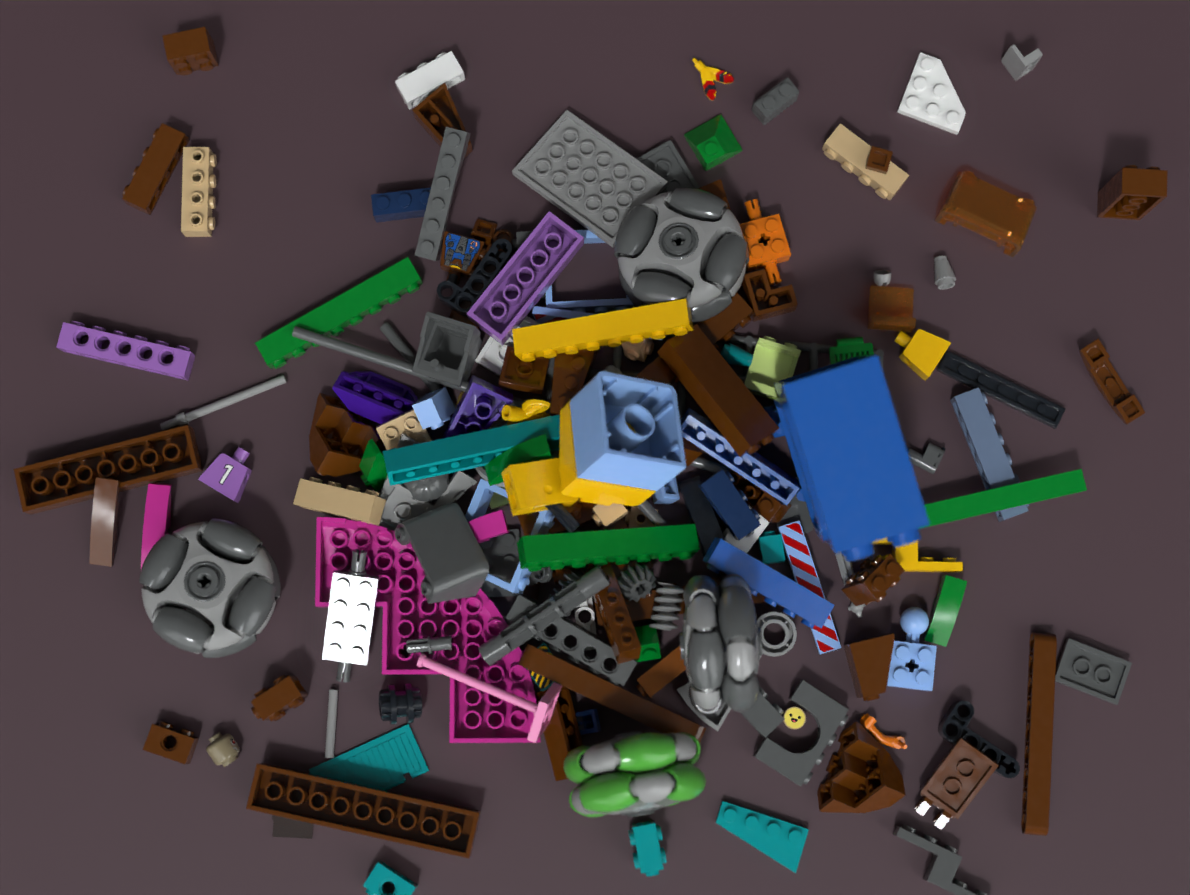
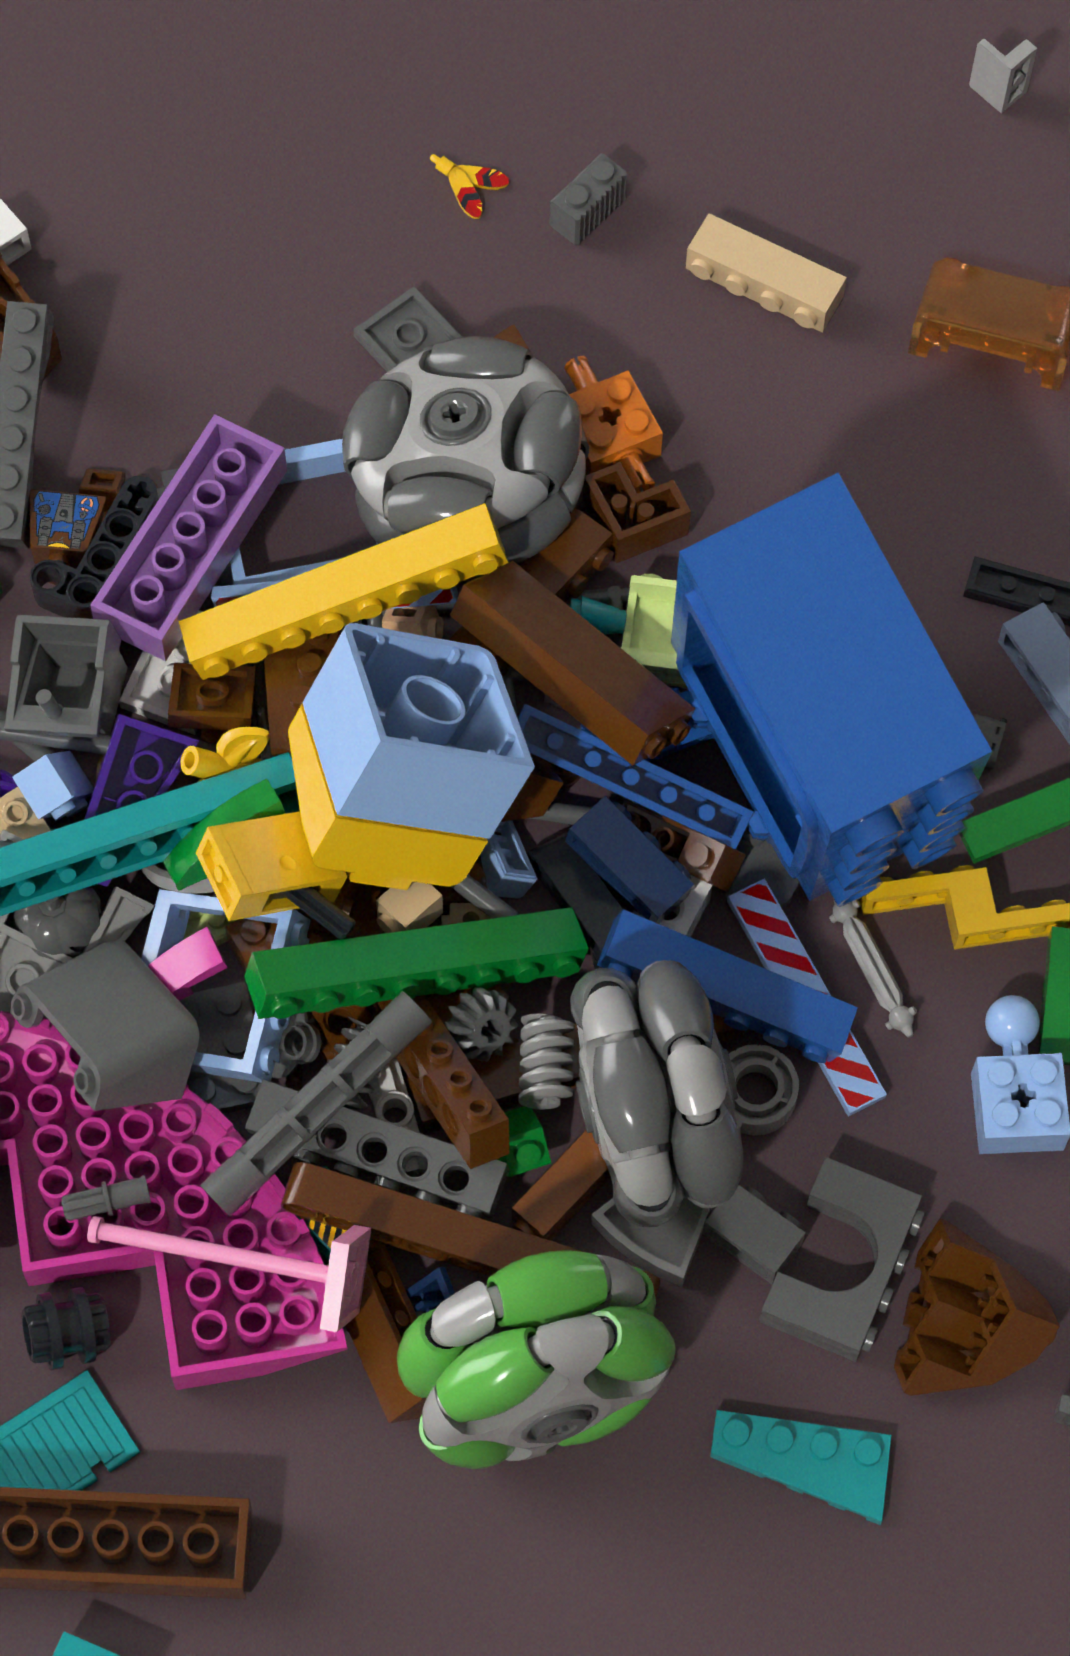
camera: 10 degrees left, 15 degrees down
light grey plate [512,110,668,248] -> none
teal brick [628,820,667,877] -> none
green slope [684,114,742,172] -> none
teal brick [757,531,785,565] -> none
light yellow tile [783,707,806,729] -> none
reddish brown brick [841,554,905,606] -> none
reddish brown slope [844,634,895,701] -> none
orange piece [860,713,907,749] -> none
reddish brown plate [865,146,893,174] -> none
clear orange bracket [867,286,916,332] -> none
light grey hinge [874,270,891,287] -> none
yellow torso [894,329,951,381] -> none
white plate [897,52,966,135] -> none
light grey cone [934,256,956,290] -> none

